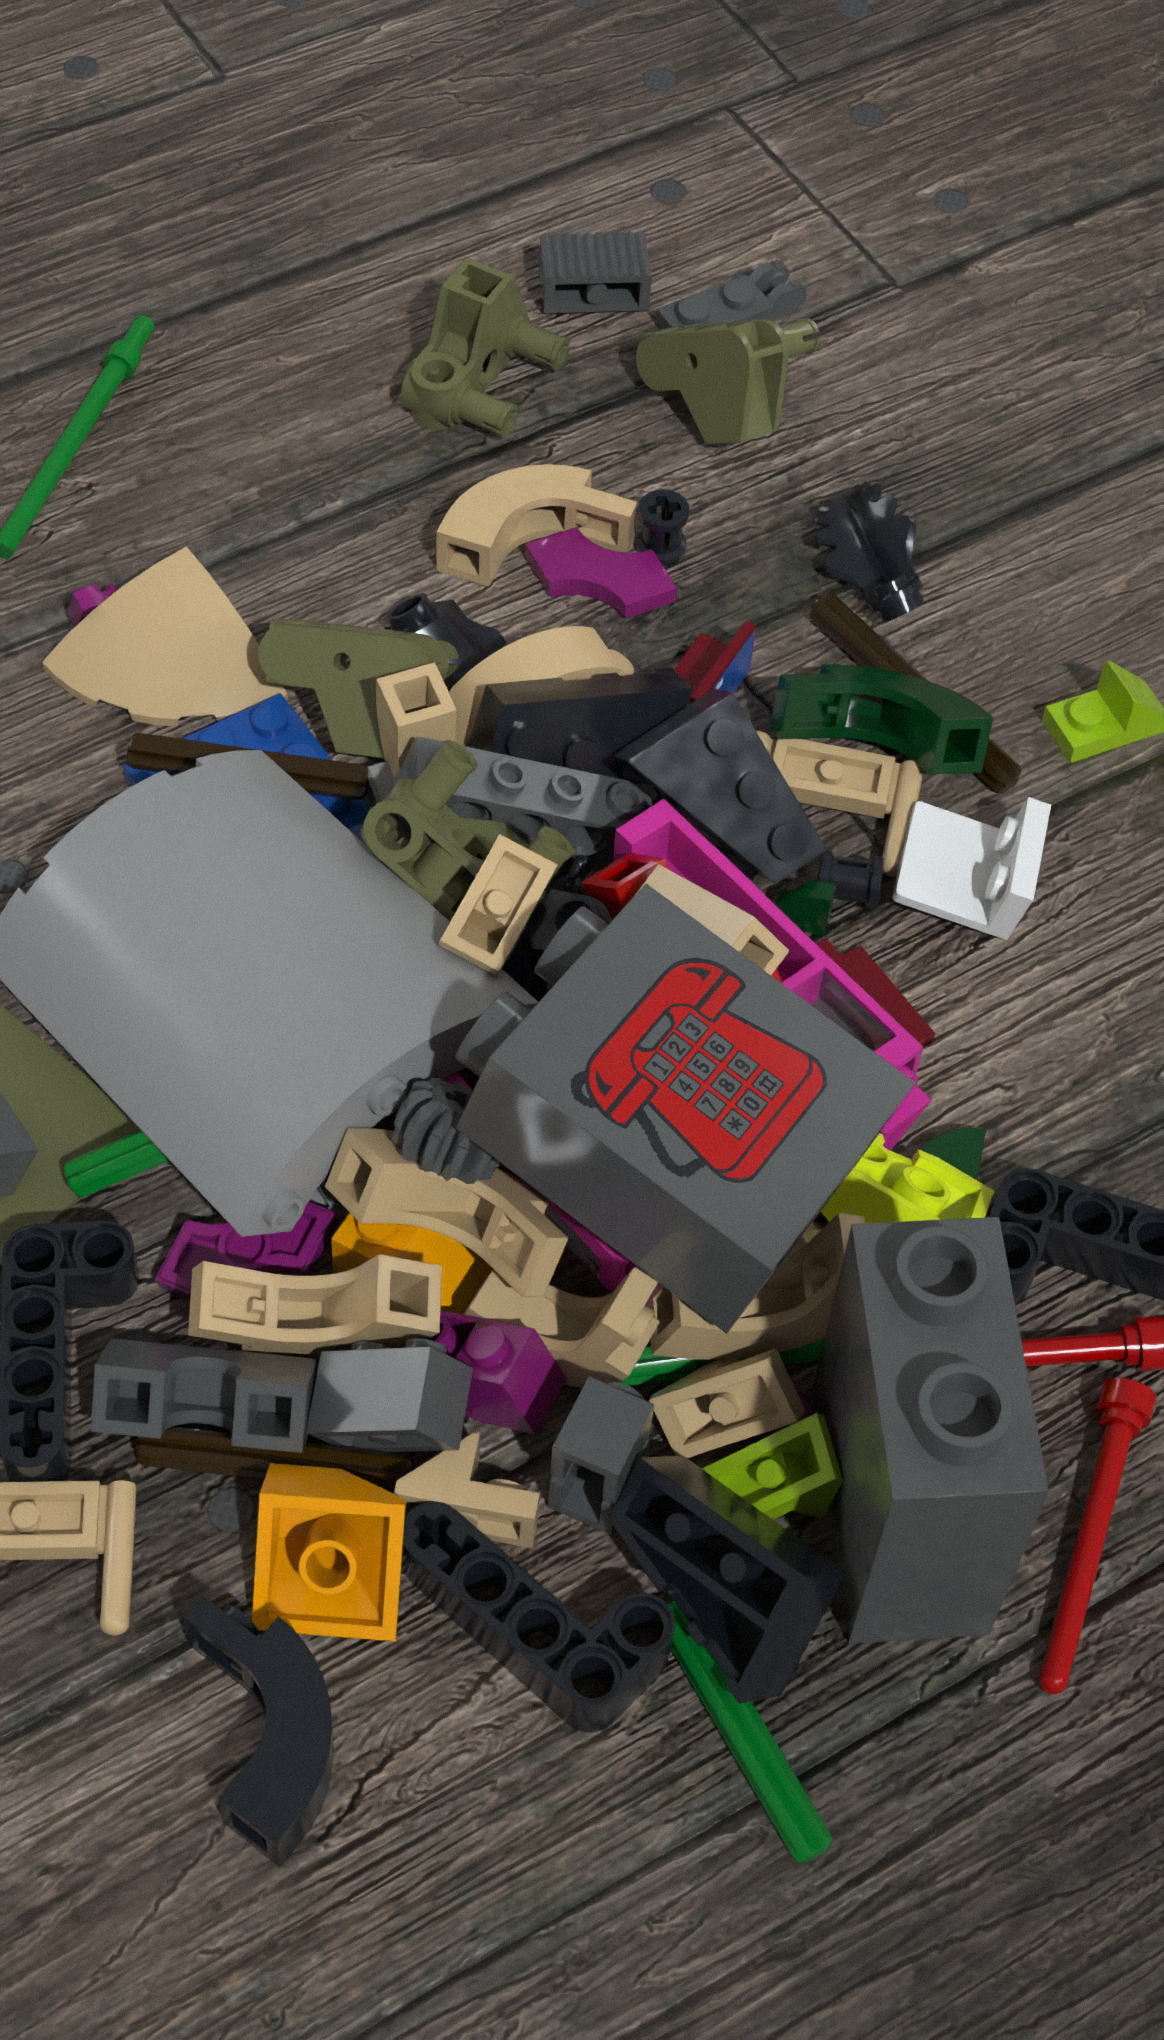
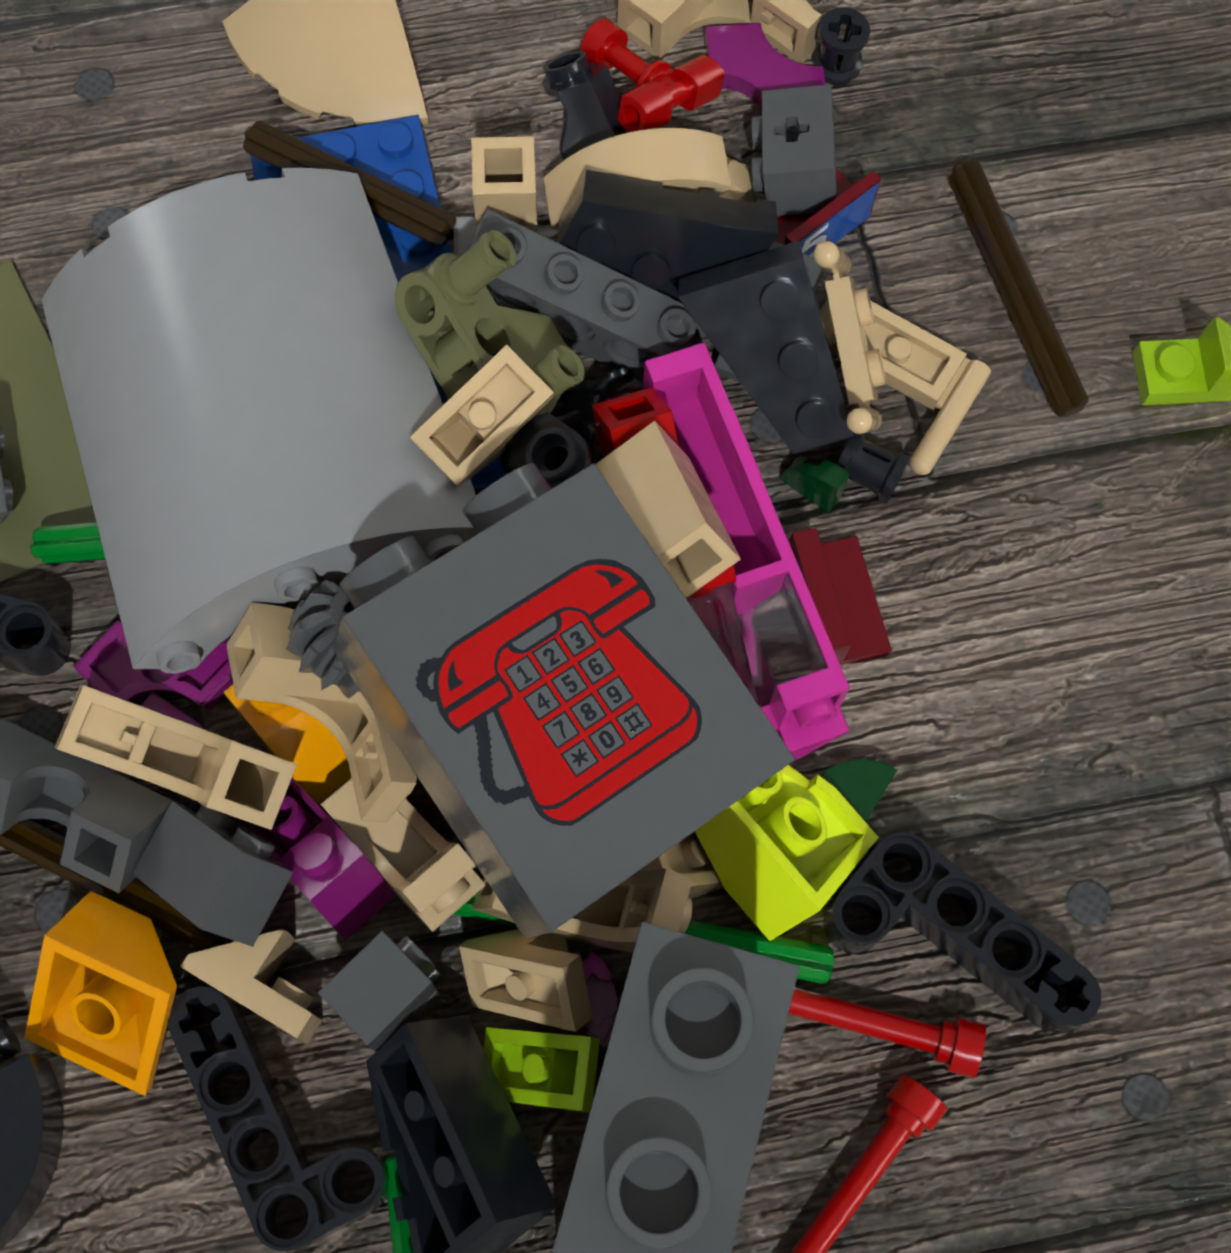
camera: 20 degrees right, 15 degrees up
olive piece [258,619,459,758] -> none
dark green arch [770,664,994,775] -> none
black plant [814,481,924,622] -> none
white bracket [892,797,1051,940] -> none
none -> red bar [580,18,725,133]
none -> dark grey brick [752,84,837,217]
none -> tan plate [813,241,886,434]

